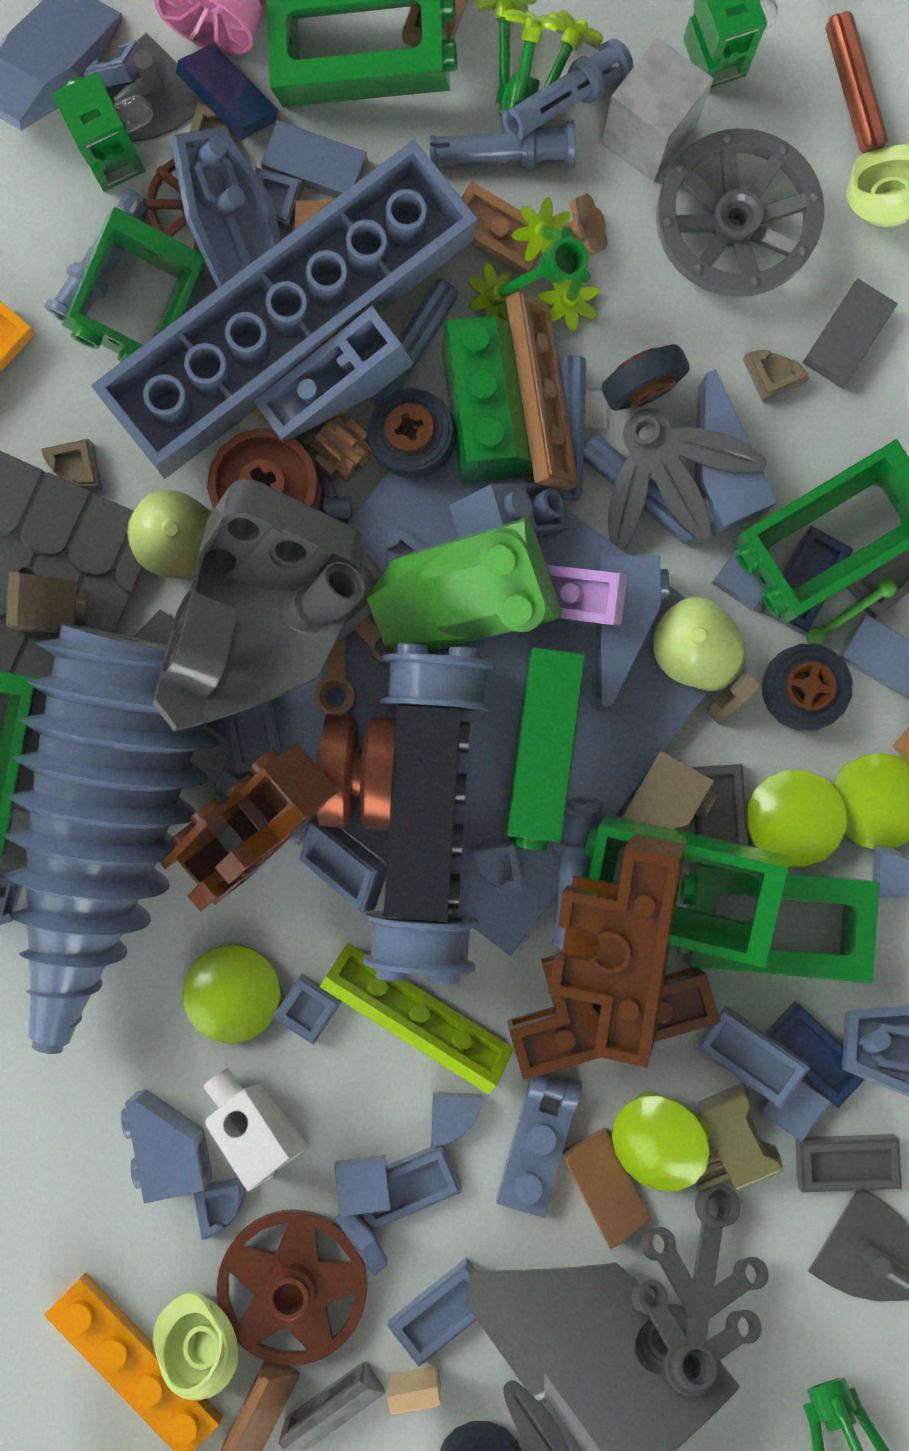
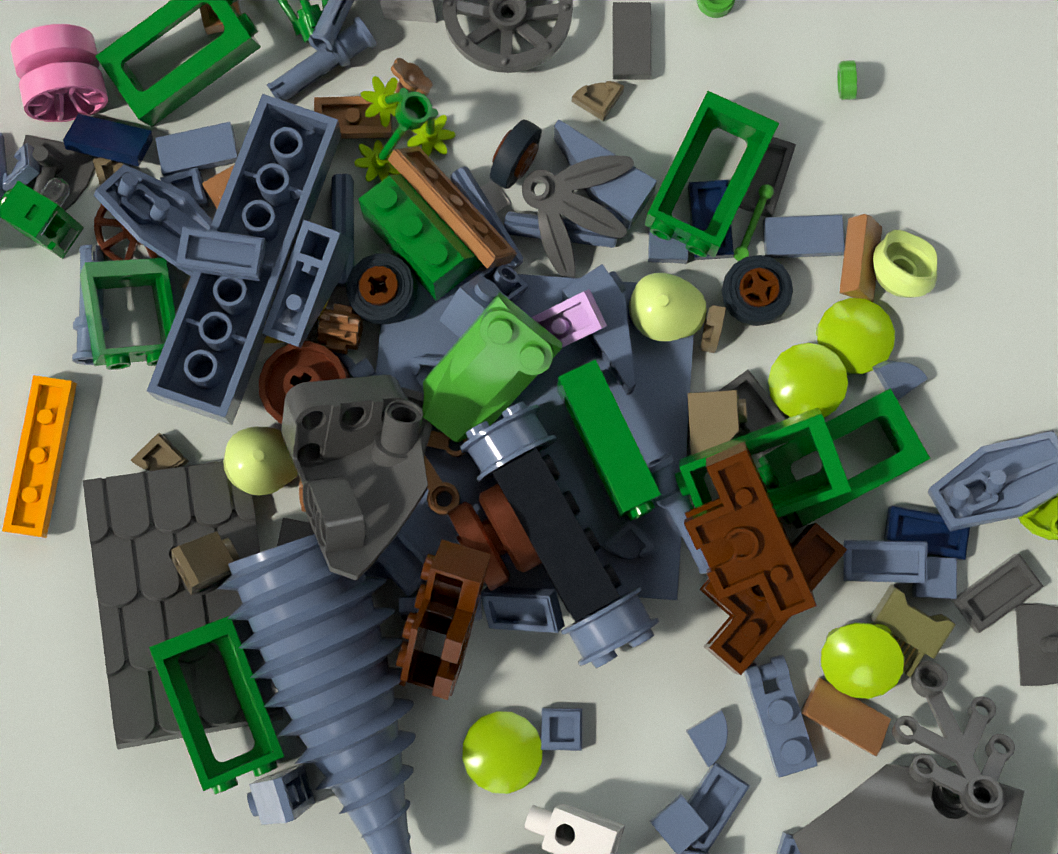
camera: 30 degrees left, 5 degrees down
lime plate [319,942,514,1095] -> none
none -> sand blue tile [176,226,267,281]

